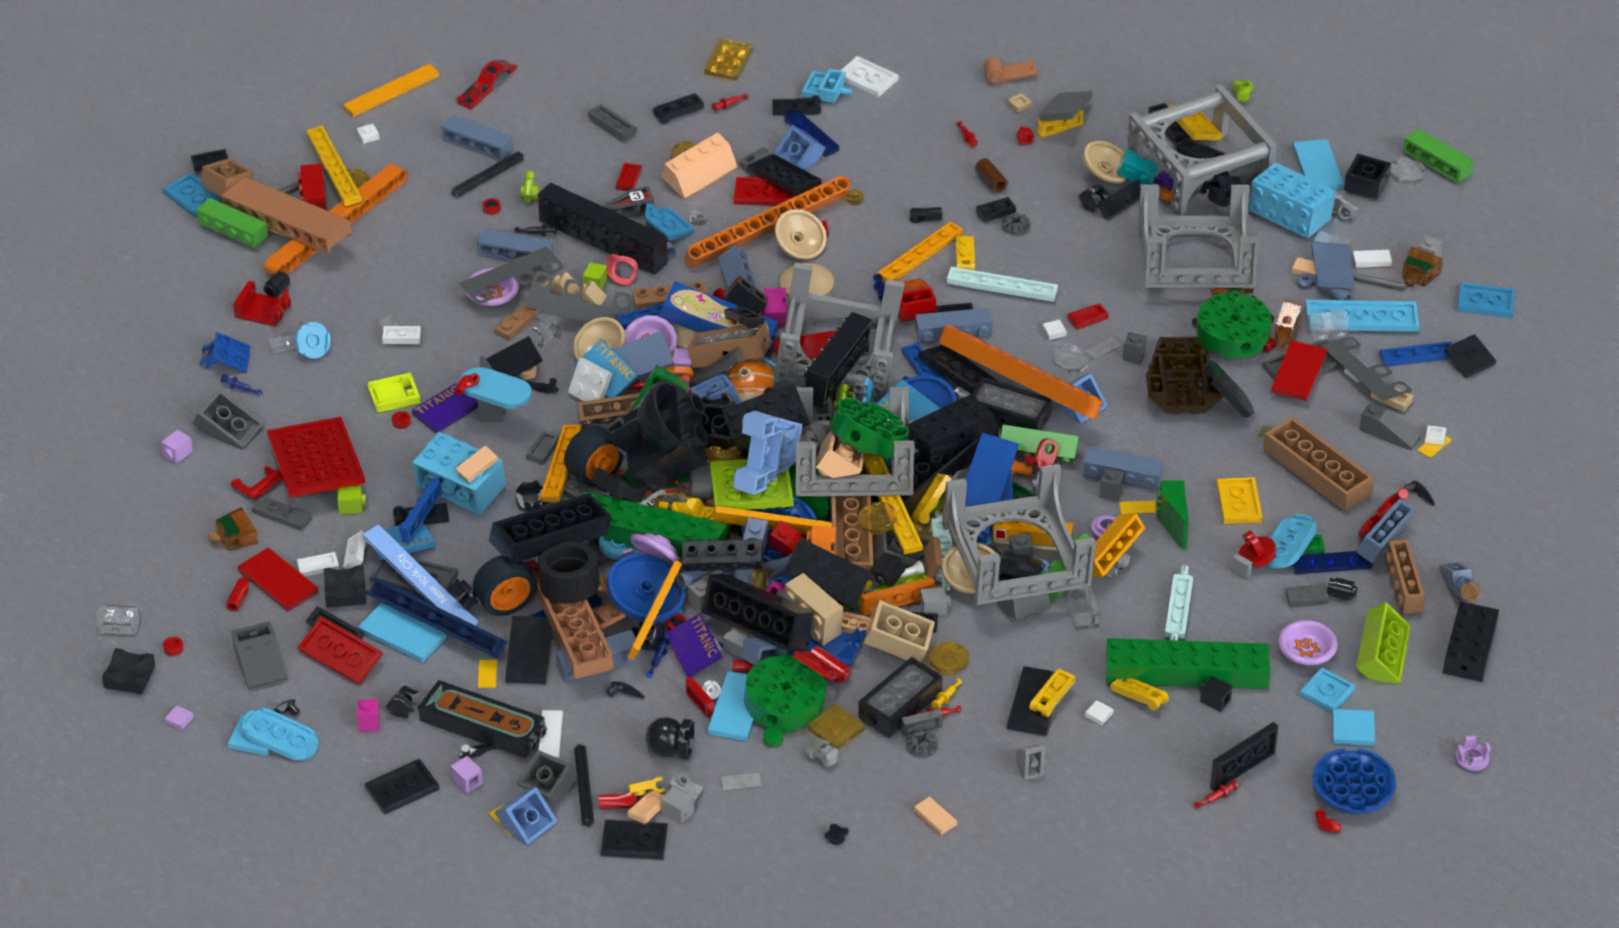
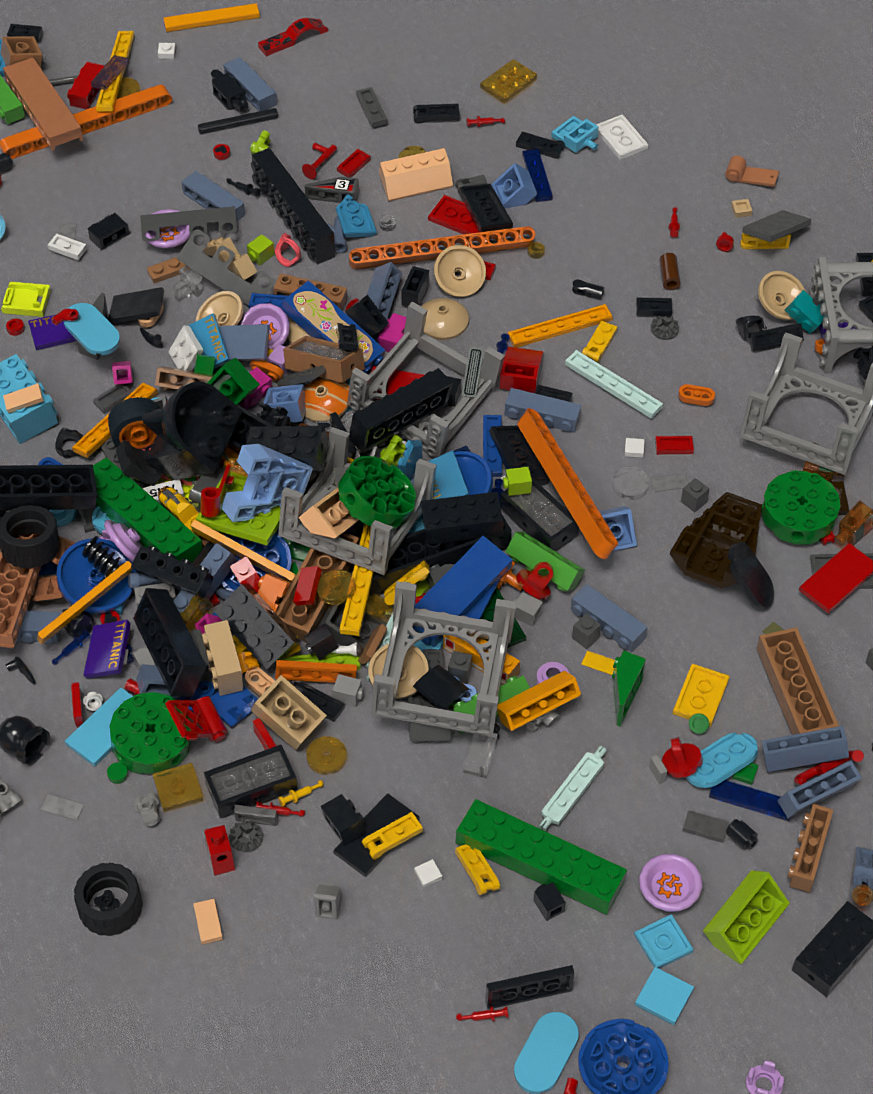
camera: 25 degrees right, 10 degrees up
none -> black tyre [74,862,142,936]
none -> black piece [82,536,125,578]
none -> black brick [88,212,129,250]
none -> tile [91,55,129,90]
none -> dark pink brick [112,361,133,384]
none -> green tile [194,354,215,375]
none -> red door [200,465,234,518]
none -> red torso [204,825,235,876]
none -> black hinge [211,69,249,112]
none -> red tile [252,718,276,750]
none -> red tile [293,566,322,606]
none -> red piece [302,143,337,179]
none -> black brick [320,794,366,845]
none -> black brick [401,266,429,307]
none -> sticker [462,347,484,398]
none -> lime brick [503,467,532,496]
none -> medium azure tile [514,1012,579,1094]
none -> orange plate [678,384,715,406]
none -> green tile [689,713,710,734]
none -> sand blue brick [761,726,849,772]

